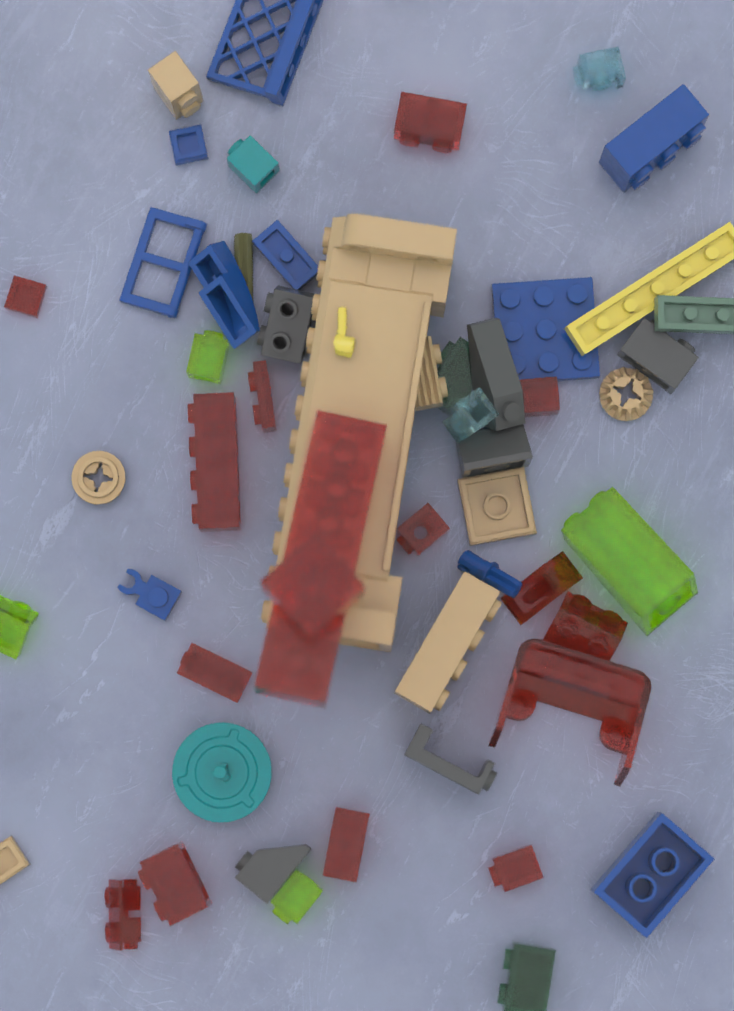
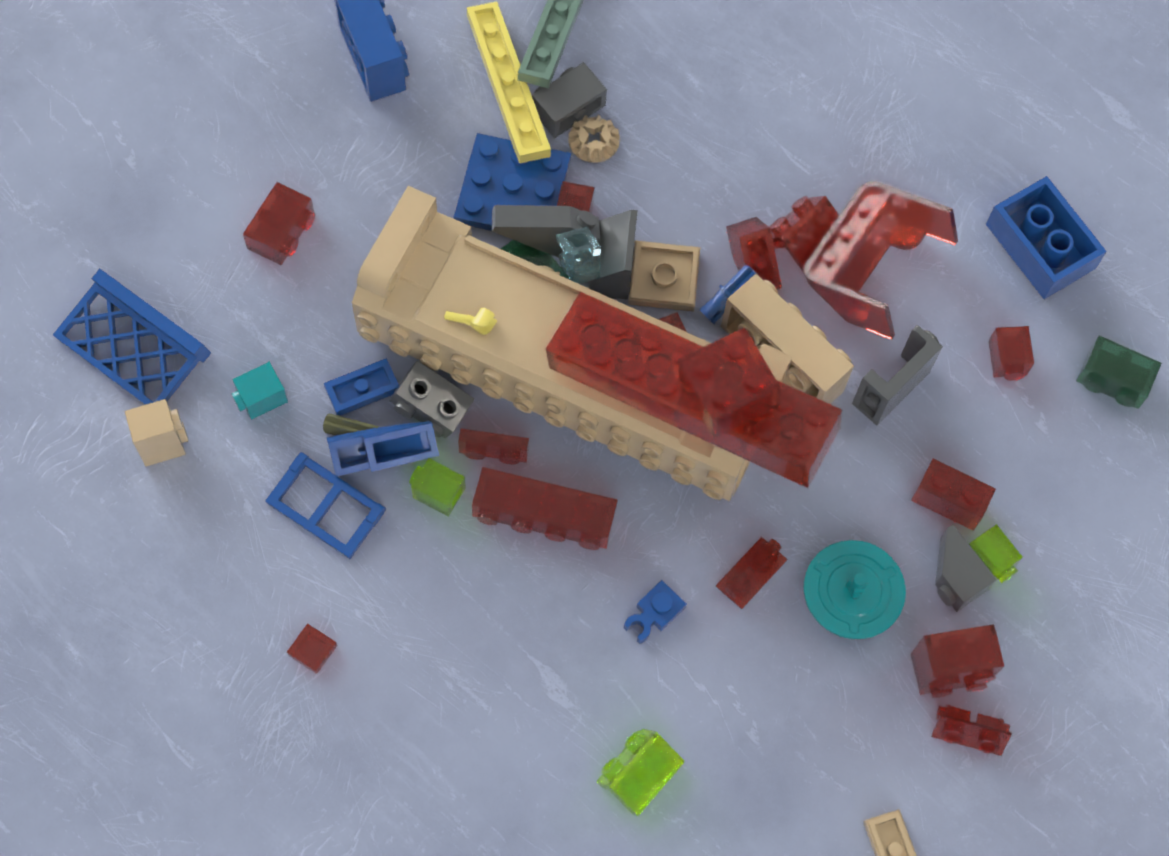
camera: 80 degrees left, 15 degrees down
tan gear [71,451,126,505] -> none
blue tile [169,124,209,166] -> none
clear neon green slope [561,486,698,636] -> none
clear light blue brick [573,46,626,91] -> none

